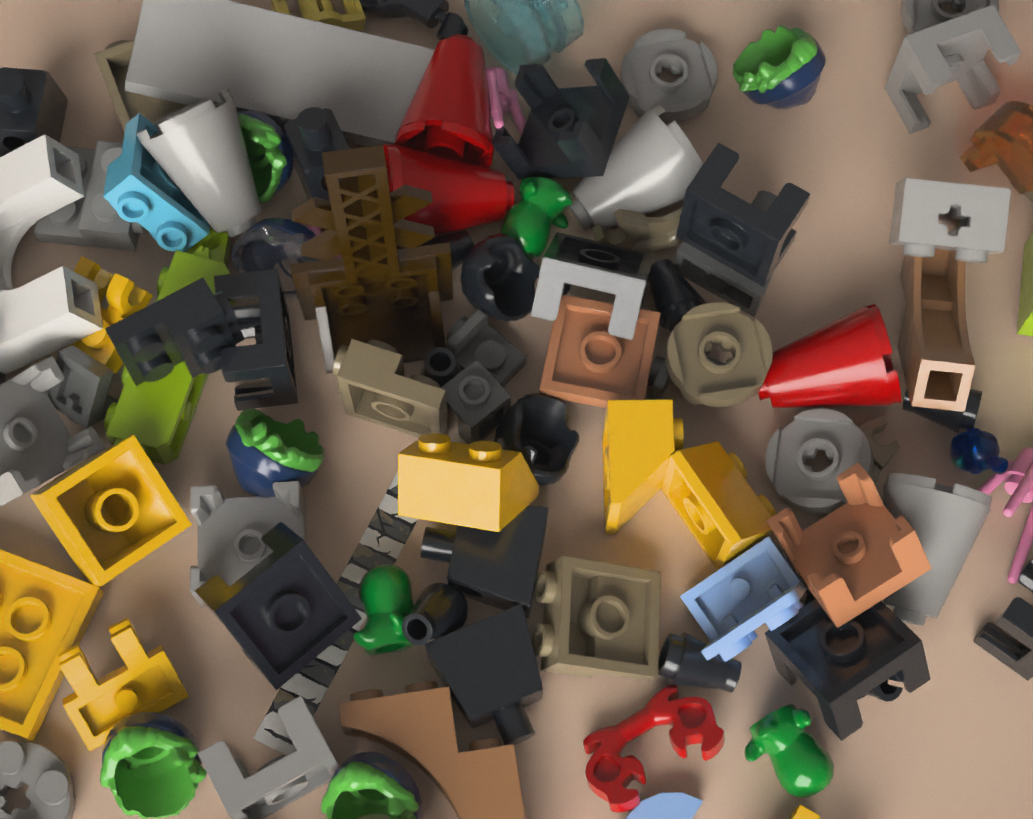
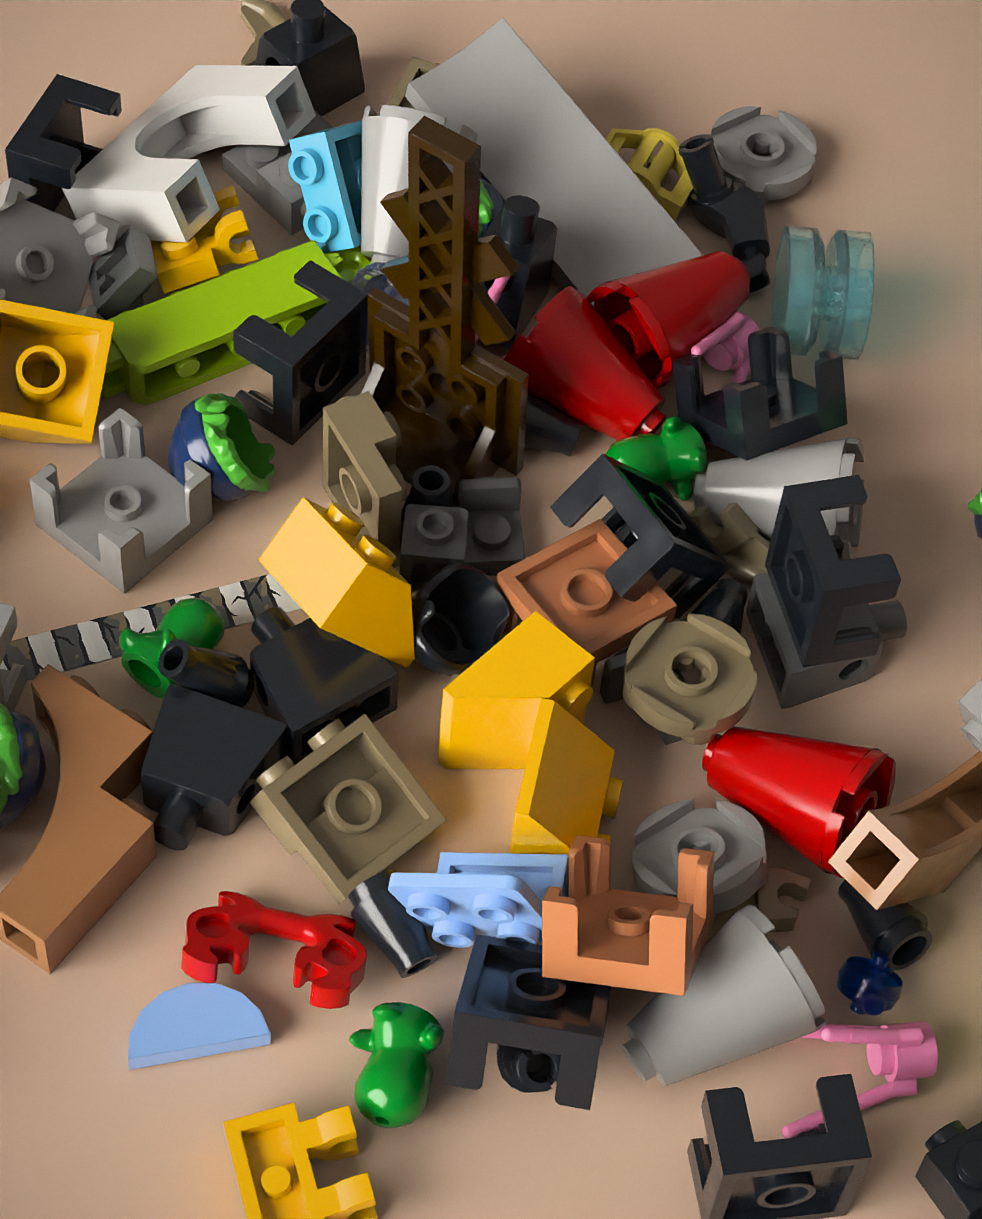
camera: 40 degrees right, 15 degrees down
black plate [105,278,245,386] -> none
black panel [195,522,362,690] -> none
black hair [460,233,540,322] -> none
light grey plate [620,29,717,122] -> none

